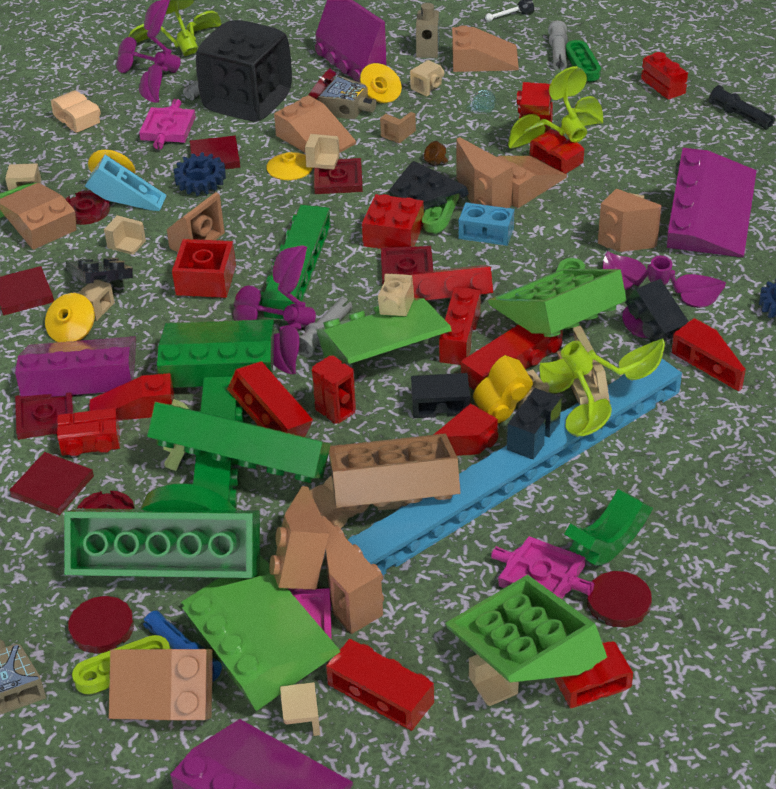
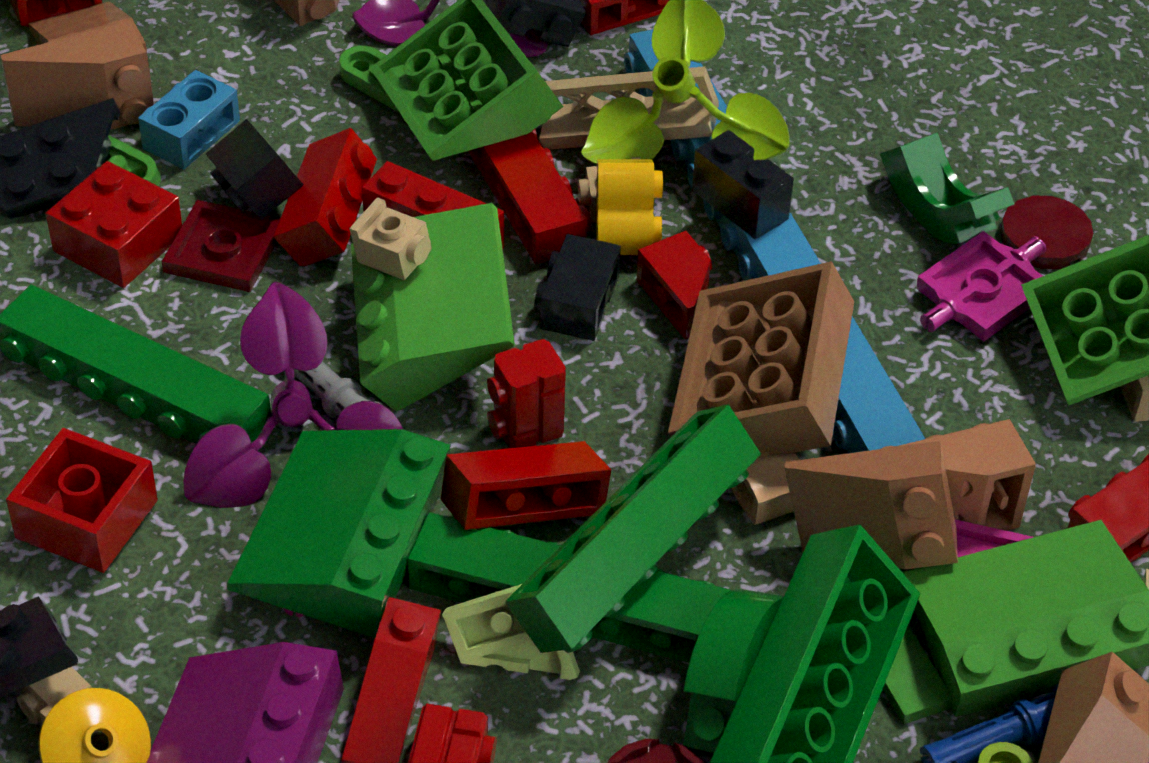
camera: 75 degrees left, 5 degrees up
none -> black brick [205,119,303,220]

